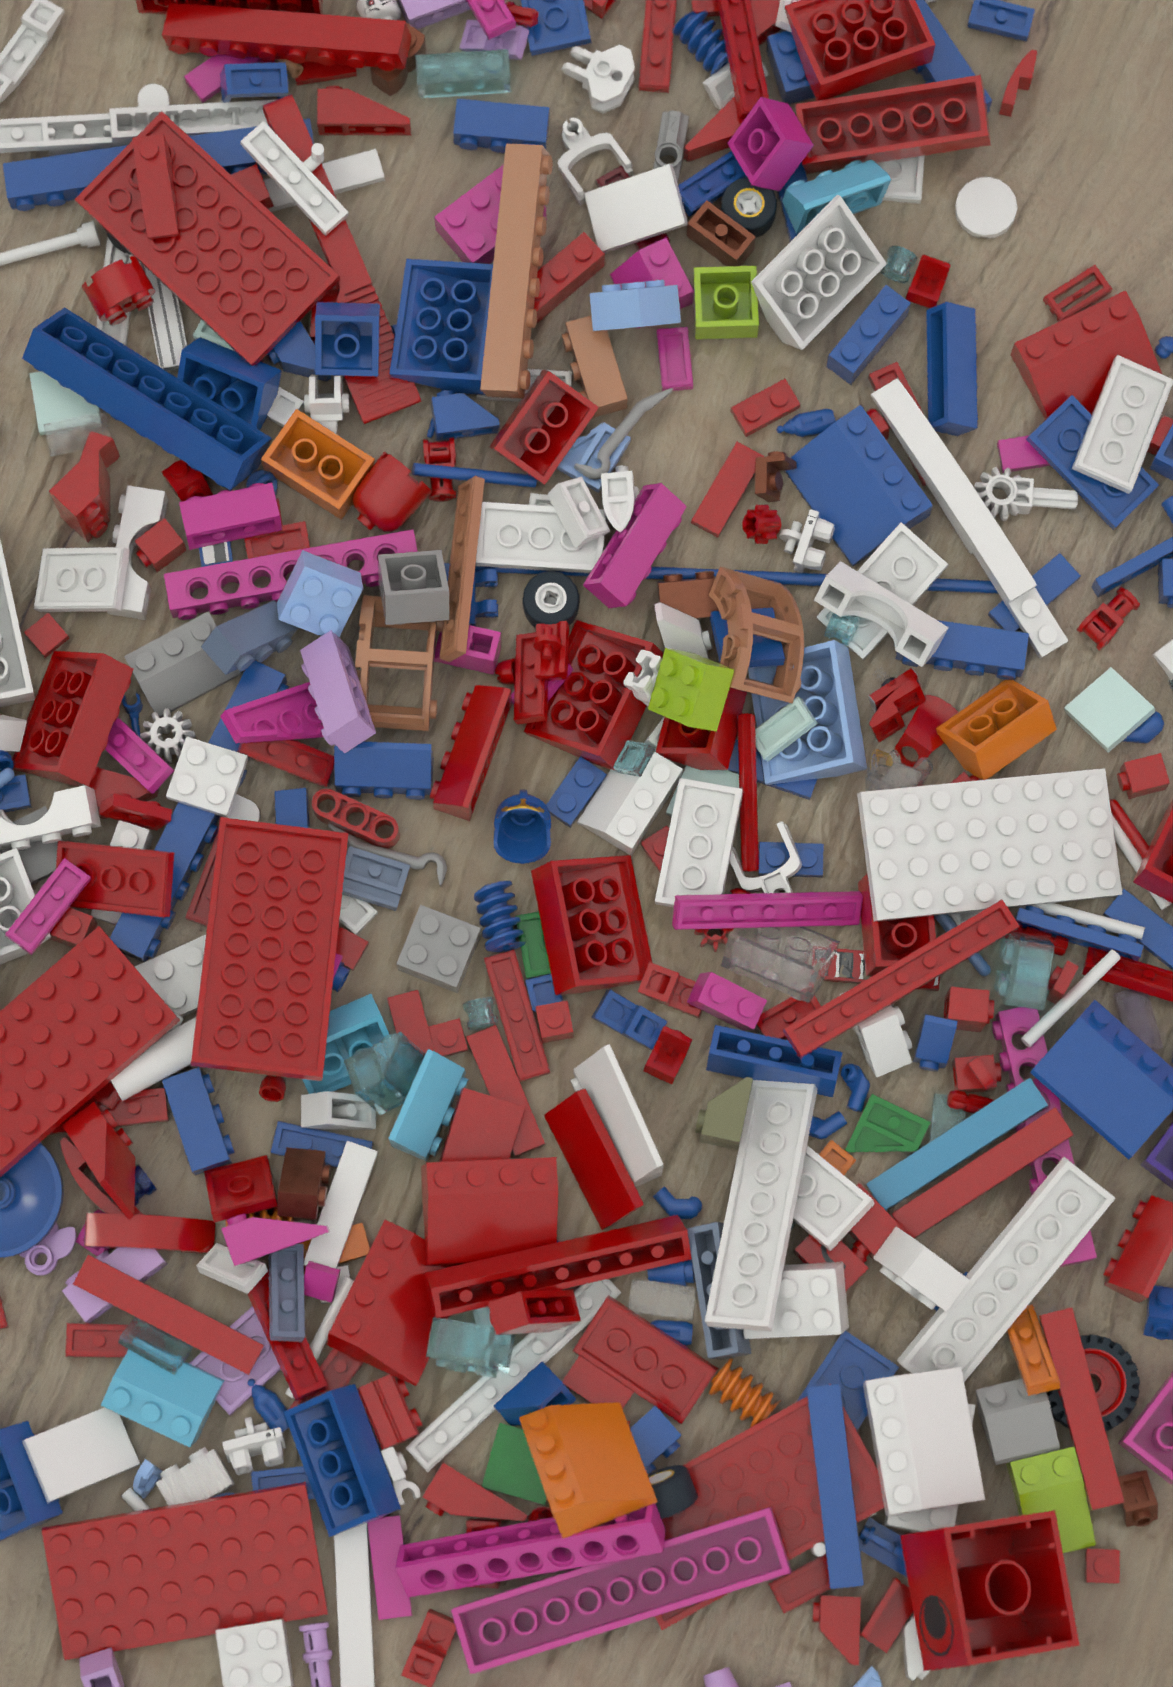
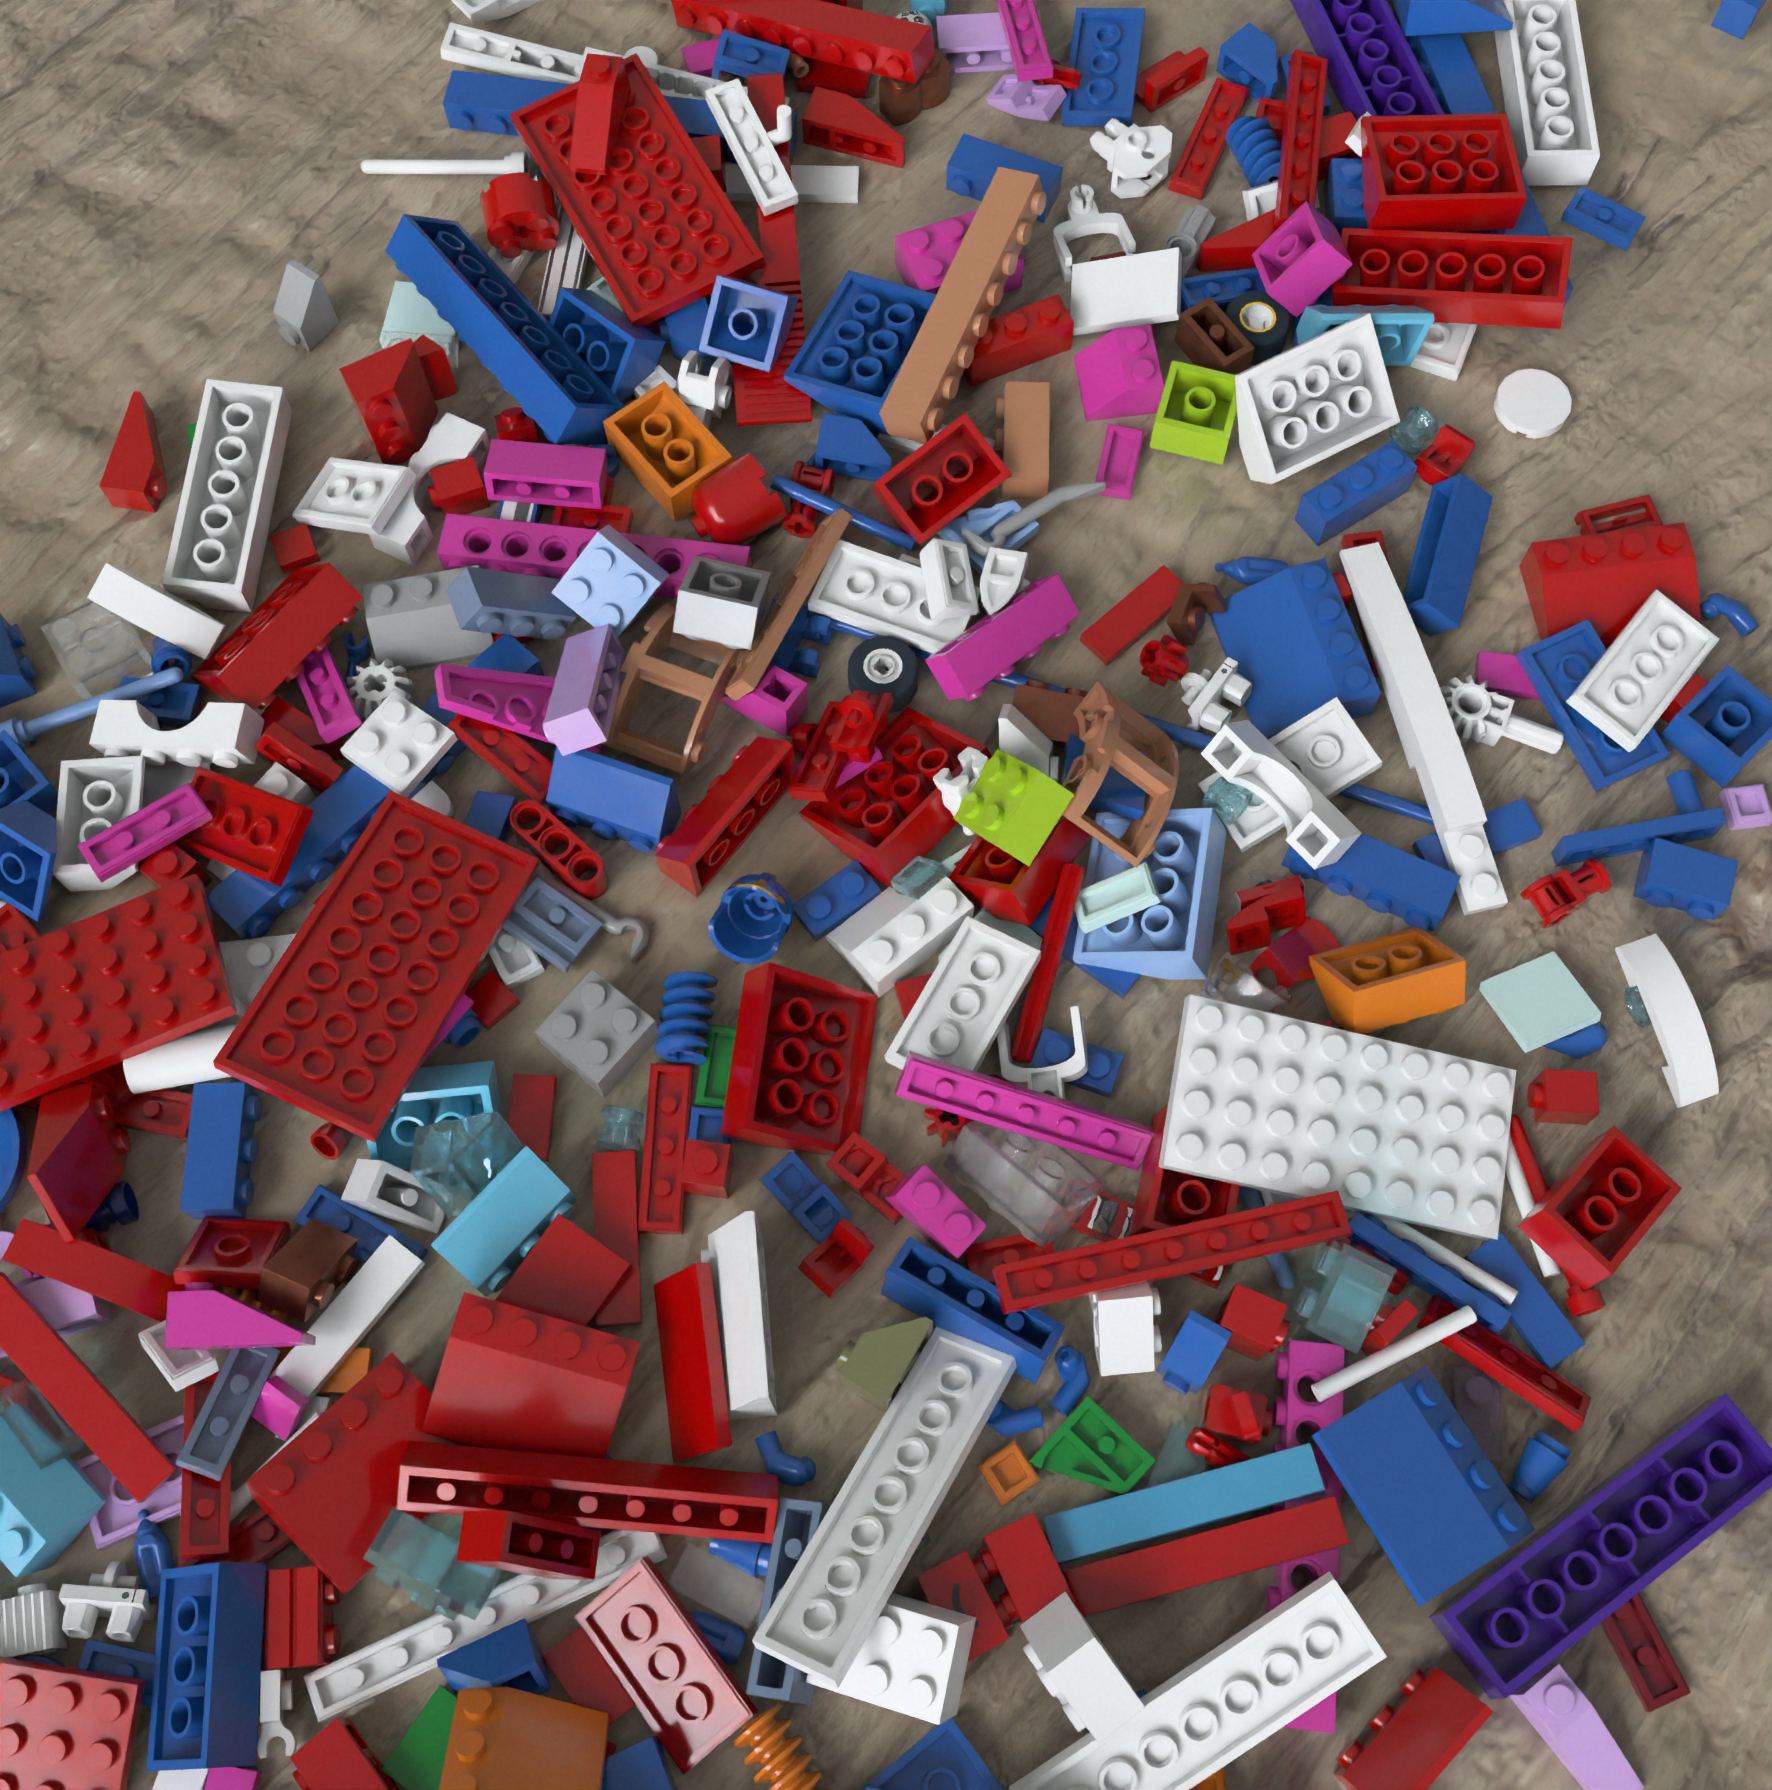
camera: 20 degrees right, 10 degrees down
clear light blue brick [416,49,511,98] -> none
red plate [429,1018,468,1057] -> none
light blue brick [589,280,681,331] -> none
red plate [730,378,801,437] -> none
white plate [793,1145,875,1251] -> none
red slope [999,50,1038,117] -> none

